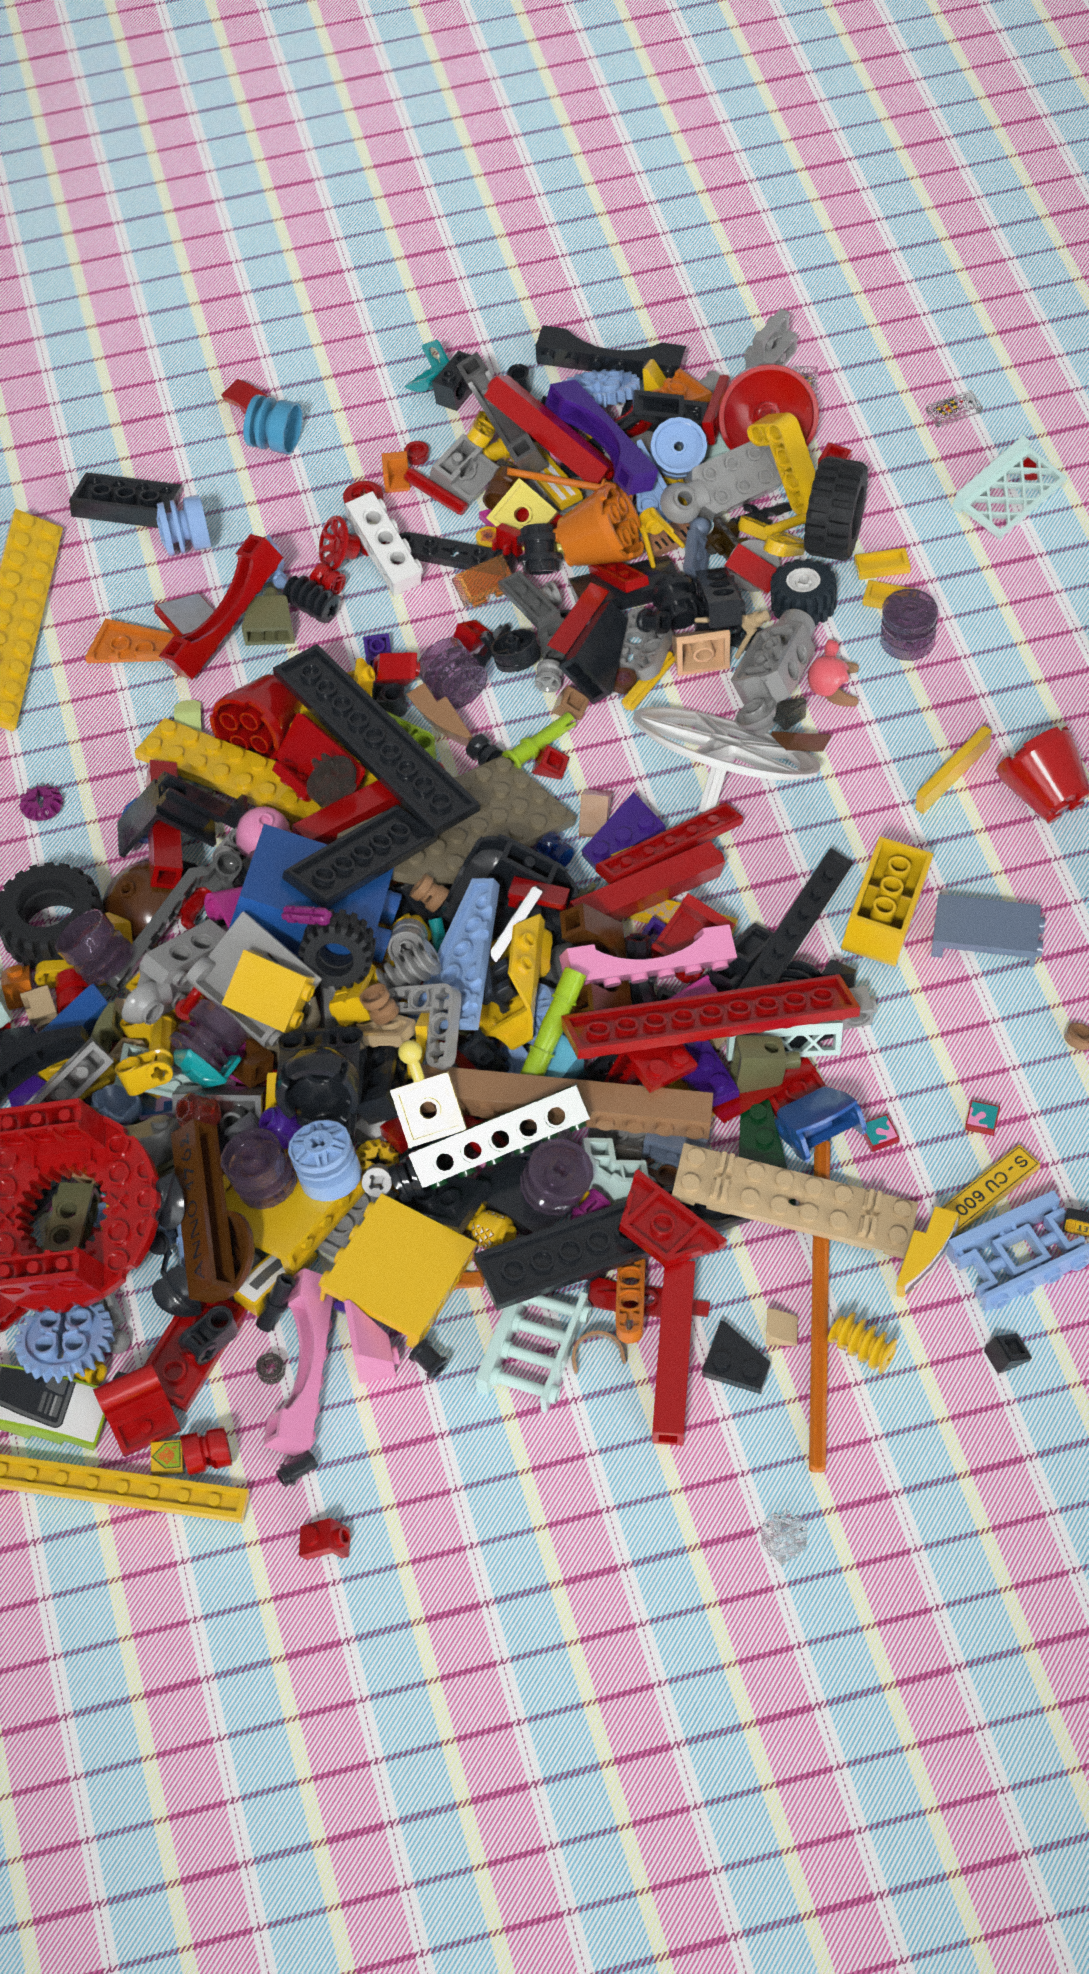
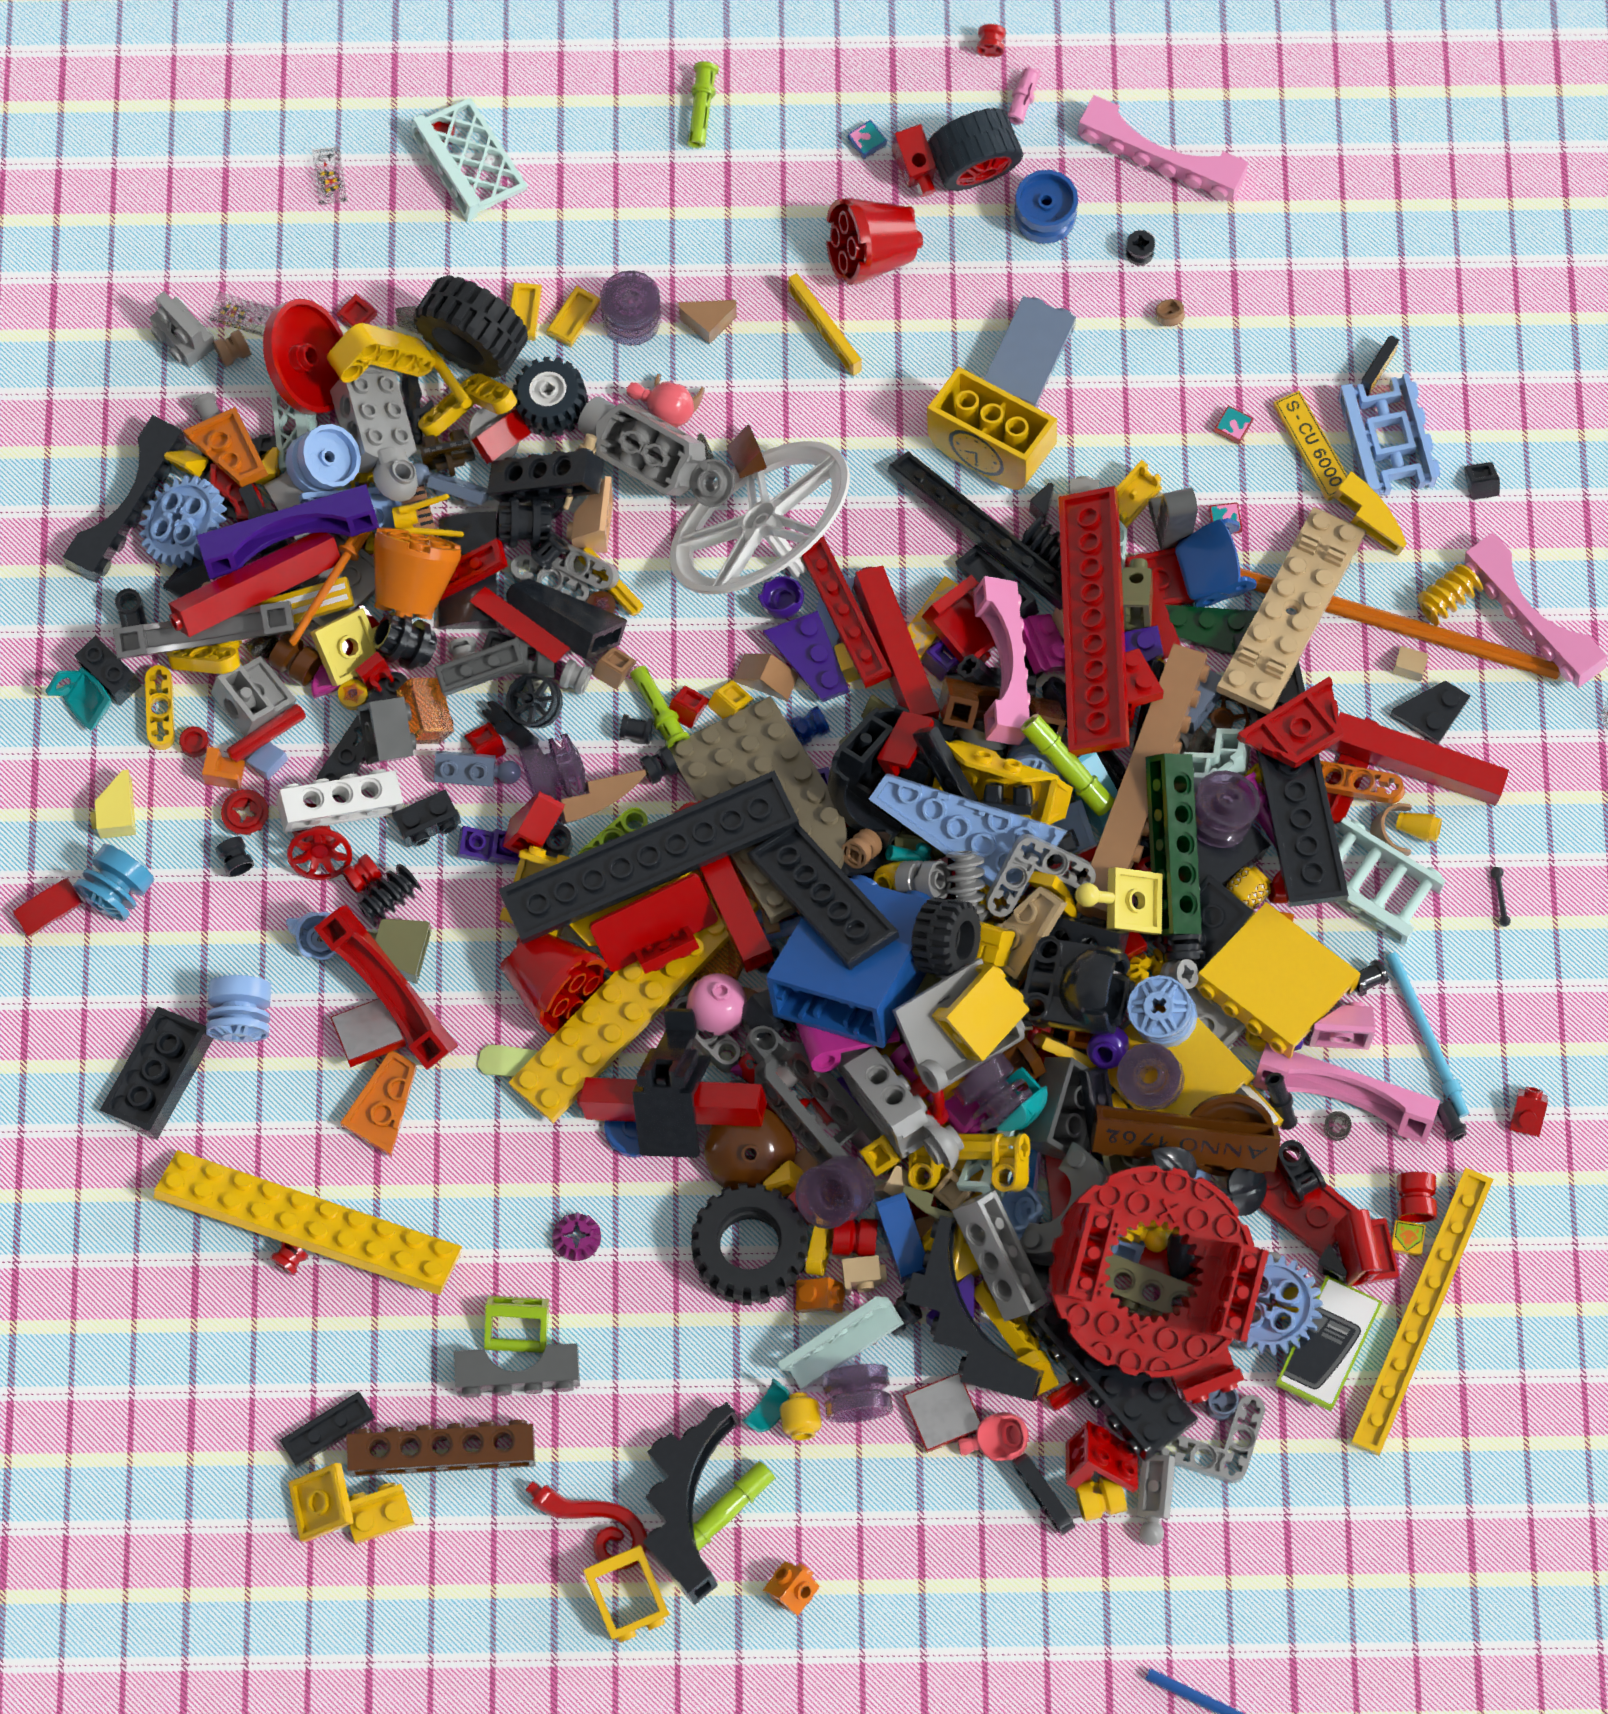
camera: 80 degrees left, 15 degrees up
clear red head [175,1092,221,1126] -> none
magenta axle [281,905,332,925] -> none
clear smoke plate [306,753,357,808] -> none
medium nougat wheel [360,983,399,1025] -> none
black slope [632,390,707,430] -> none
red tile [702,375,730,445] -> none
none -> light yellow slope [90,769,136,839]
none -> yellow beam [145,665,175,750]
none -> black wheel [215,836,255,877]
none -> light blue slope [246,742,288,780]
none -> dark grey brick [357,697,416,765]
none -> black bracket [392,789,461,848]
none -> sand blue plate [434,751,521,787]
none -> black bush [619,714,654,745]
none -> medium nougat slope [679,300,737,345]
none -> yellow slope [708,680,753,719]
none -> dark purple hair [758,576,804,619]
none -> yellow hinge [1116,459,1162,528]
none -> dark grey beam [1148,487,1198,550]
none -> medium azure bar [1386,952,1469,1118]
none -> yellow cone [1396,812,1442,843]
none -> bright pink arch [1464,532,1607,688]
none -> black hinge [1491,867,1511,927]

